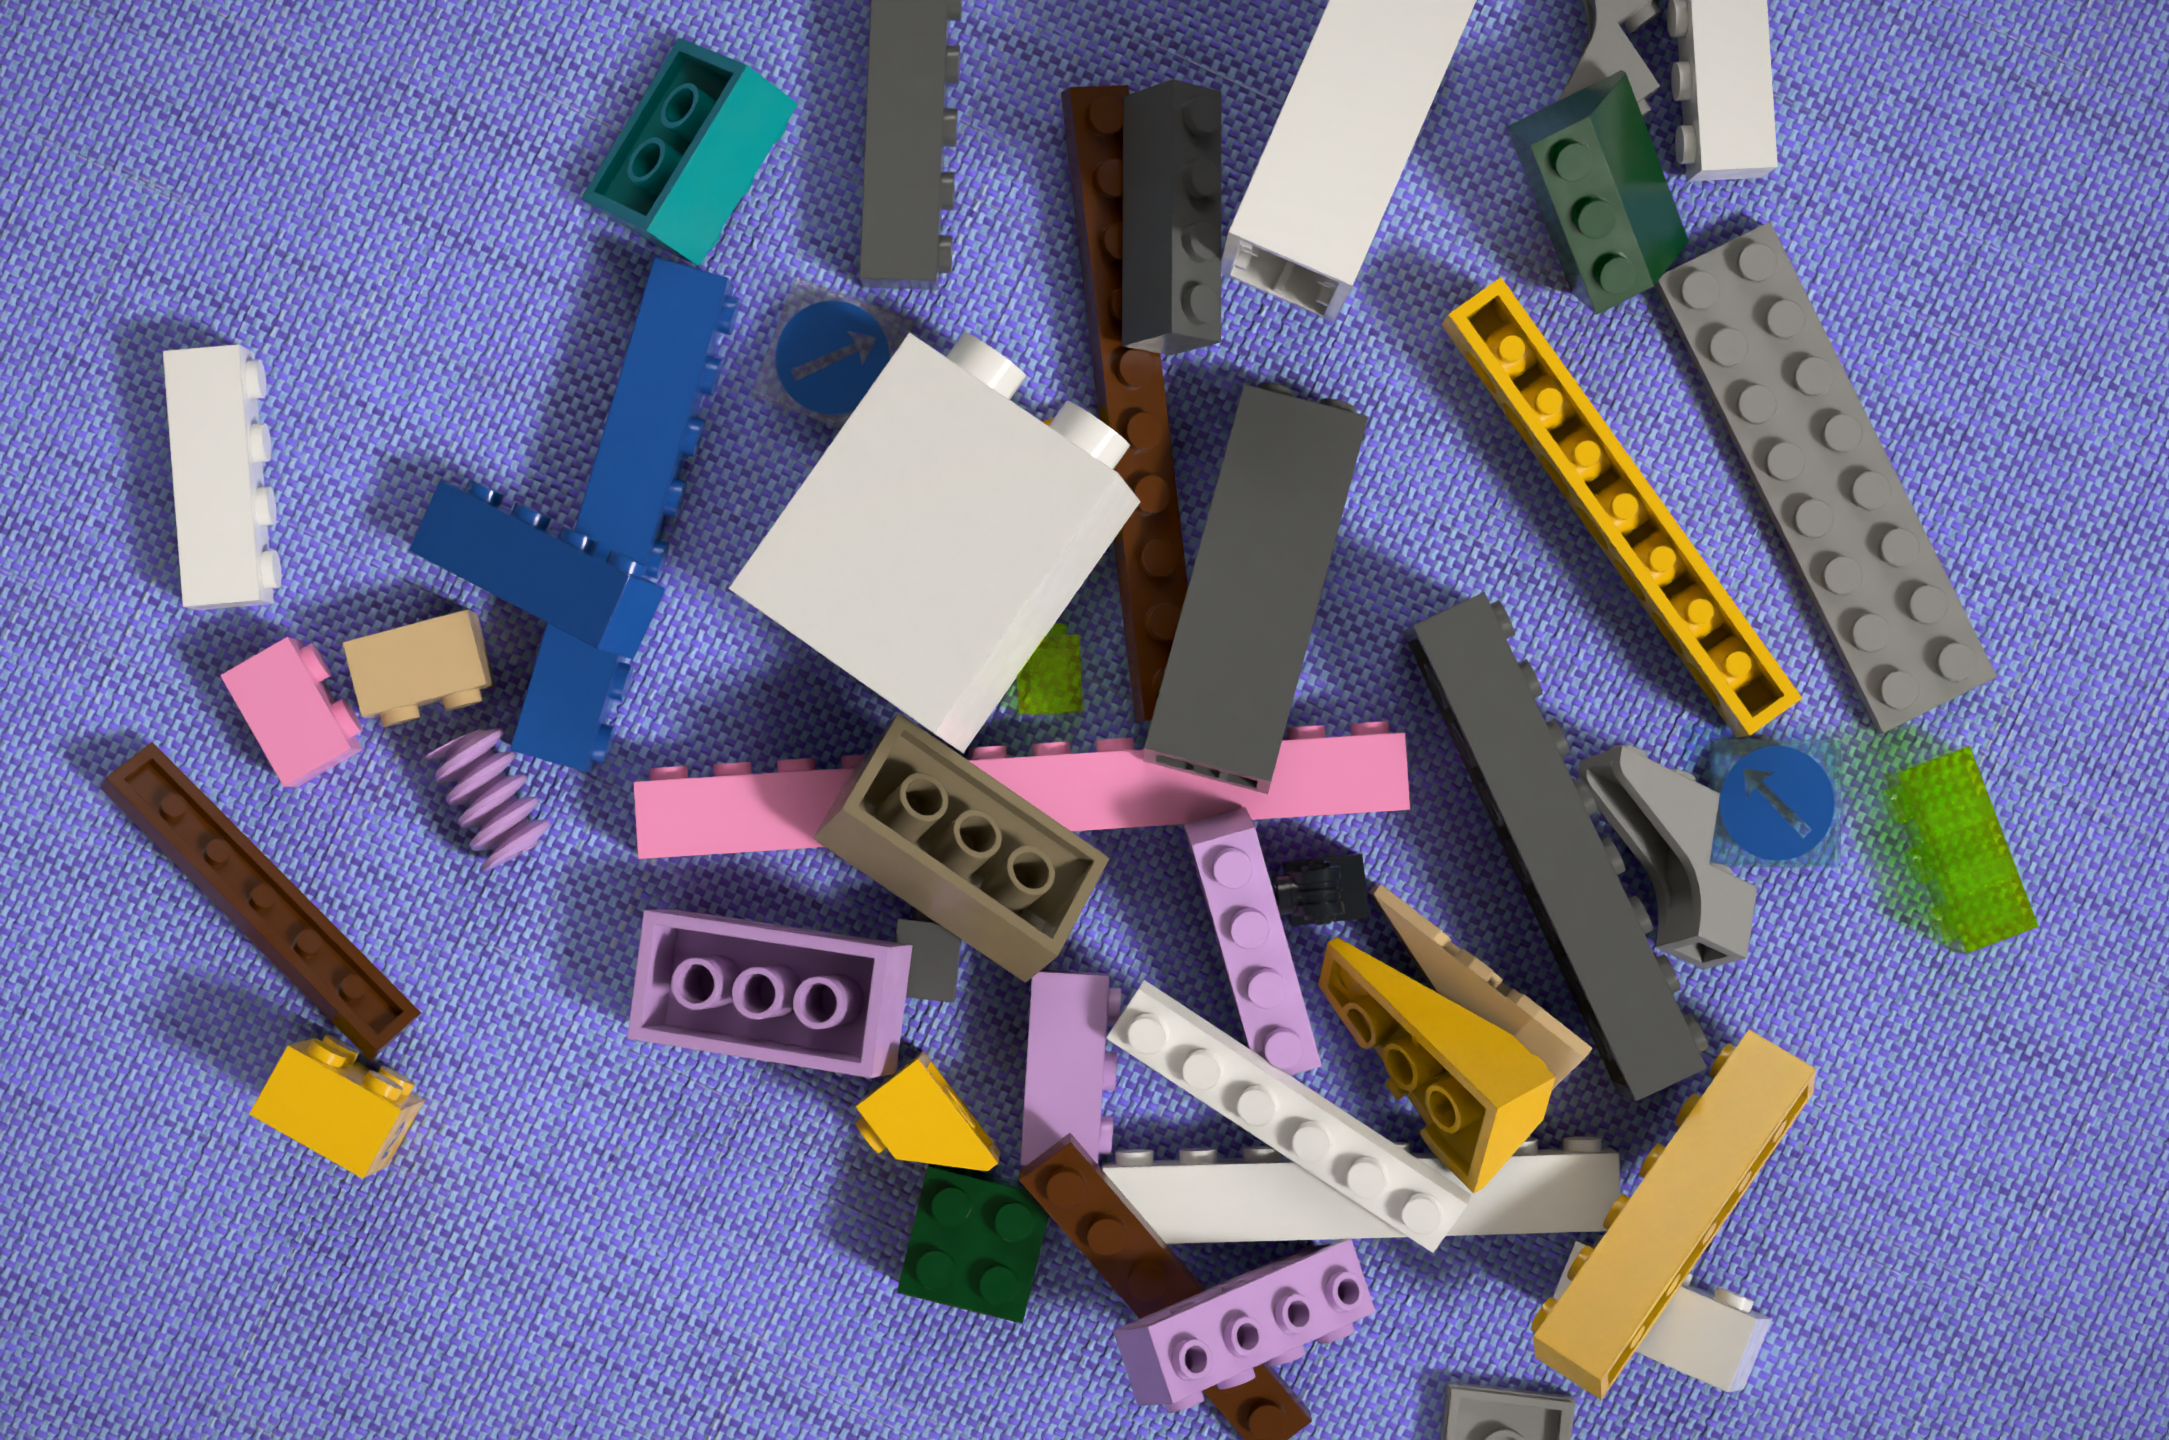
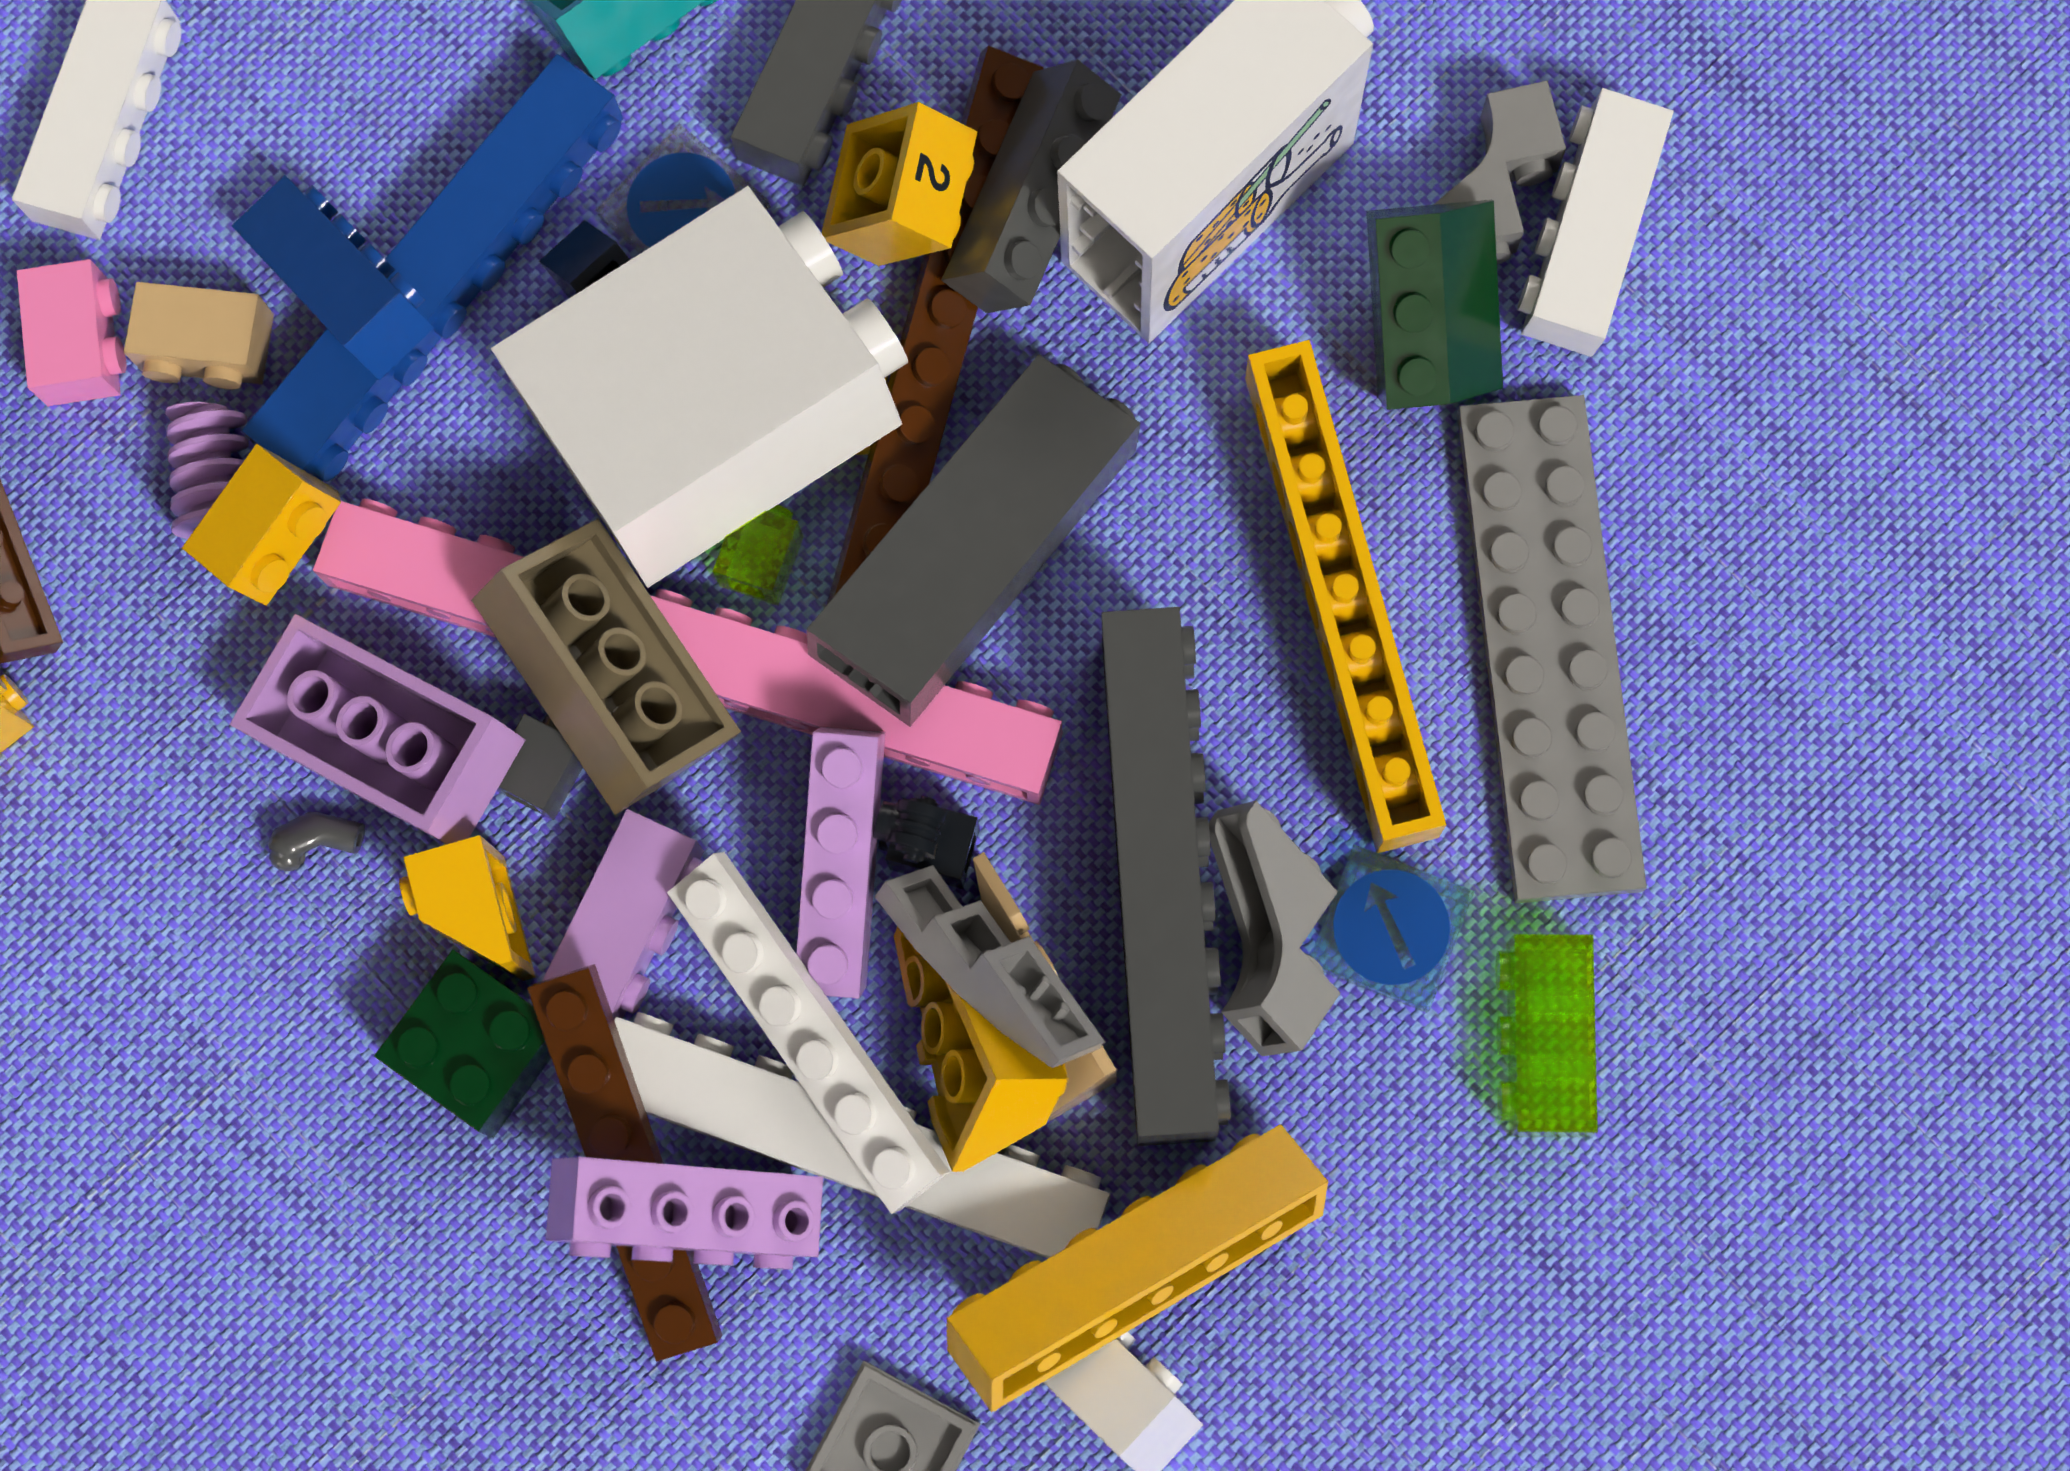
camera: 30 degrees right, 10 degrees down
none -> yellow slope [182,443,341,606]
none -> dark grey arm [267,812,365,871]
none -> black brick [539,220,630,298]
none -> yellow brick [821,102,978,266]
none -> light grey slope [875,865,1105,1068]

